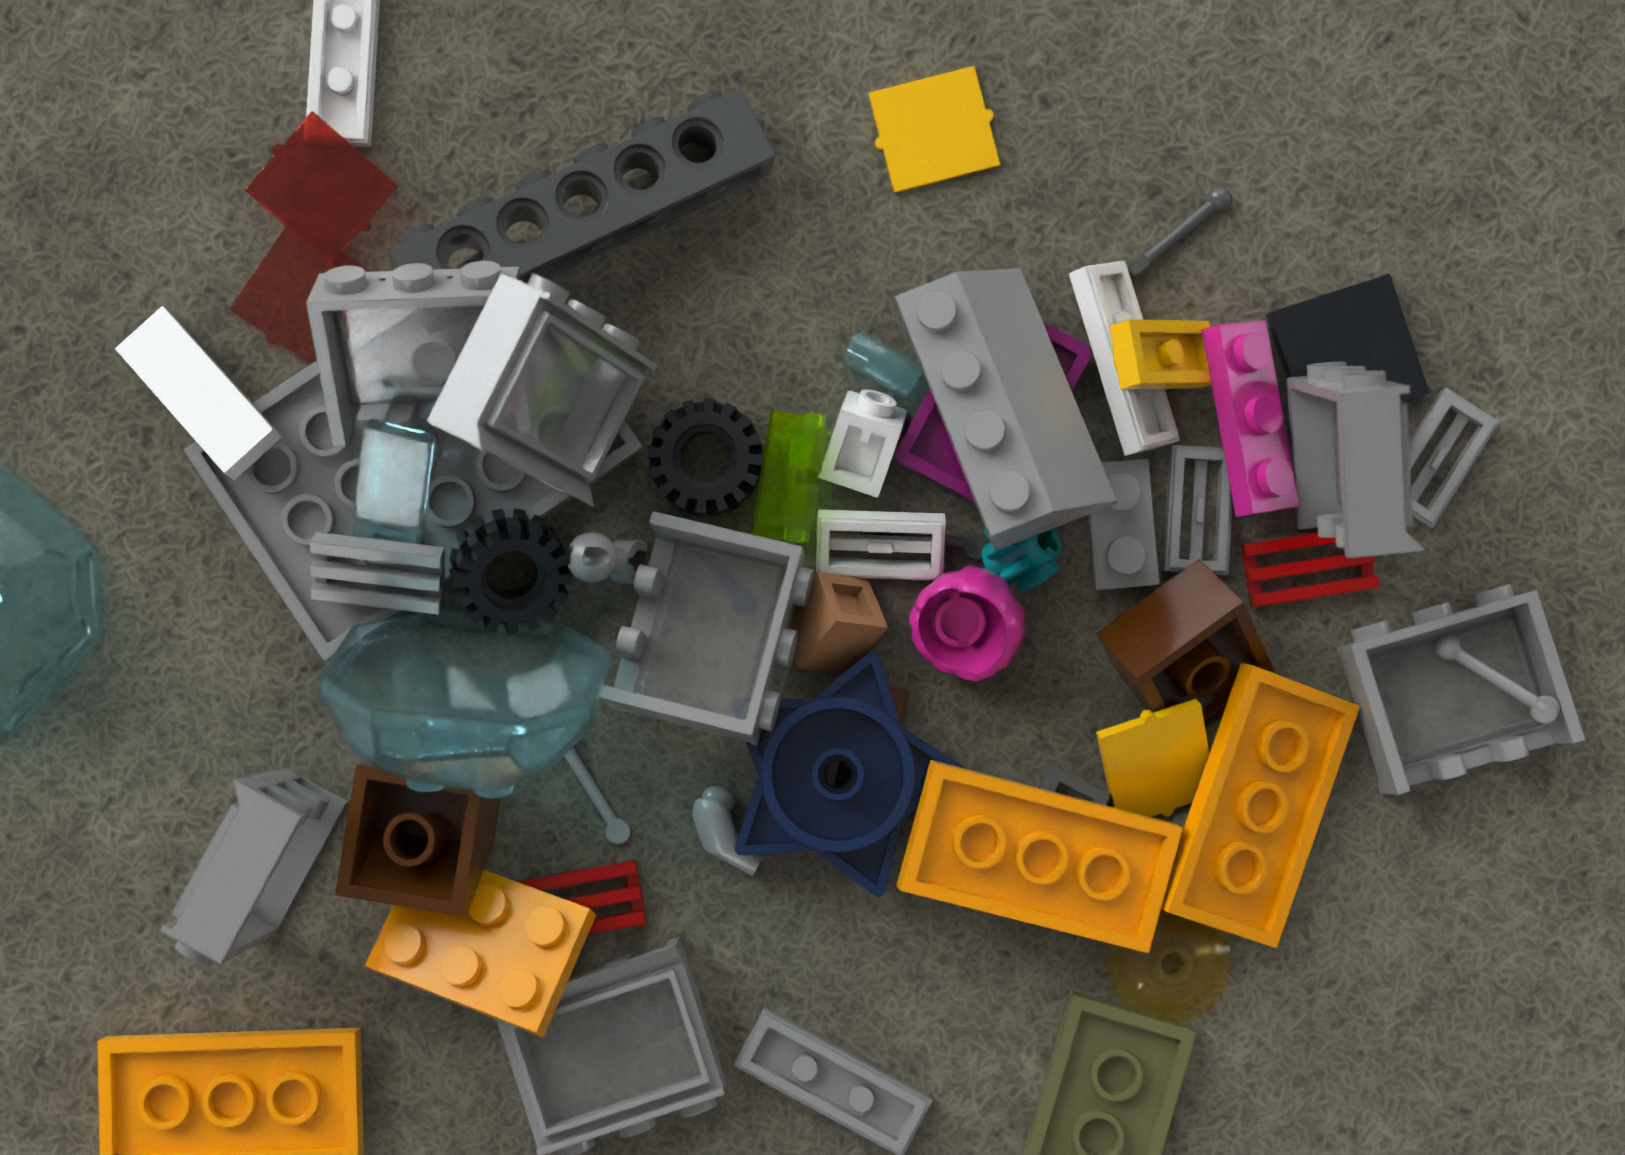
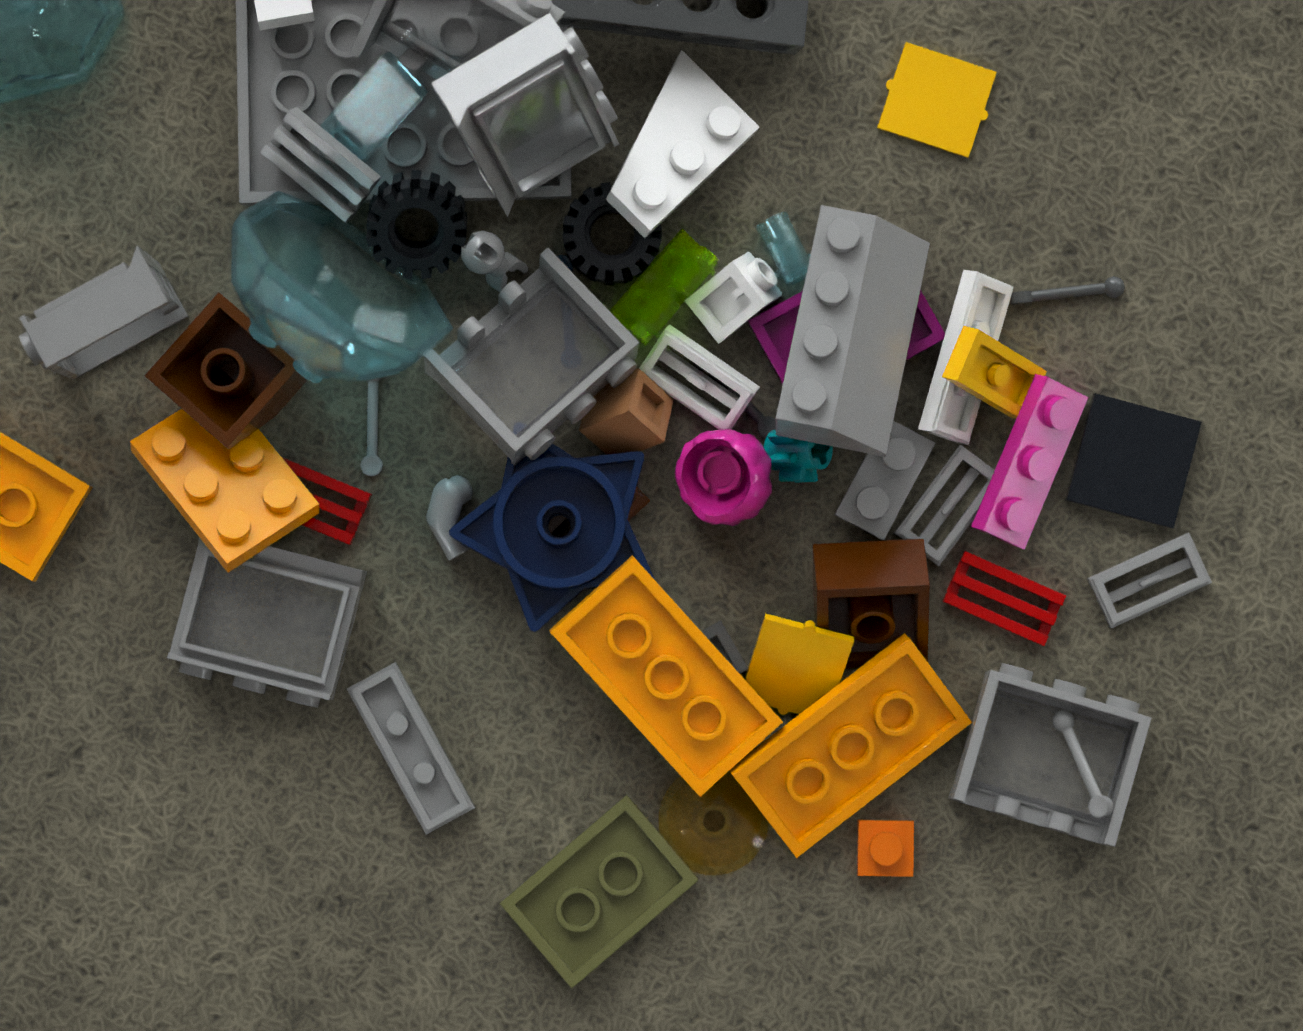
camera: 30 degrees right, 0 degrees up
light grey window [1287,362,1426,558] -> none
none -> white wing [606,50,760,238]
none -> orange plate [857,819,914,877]

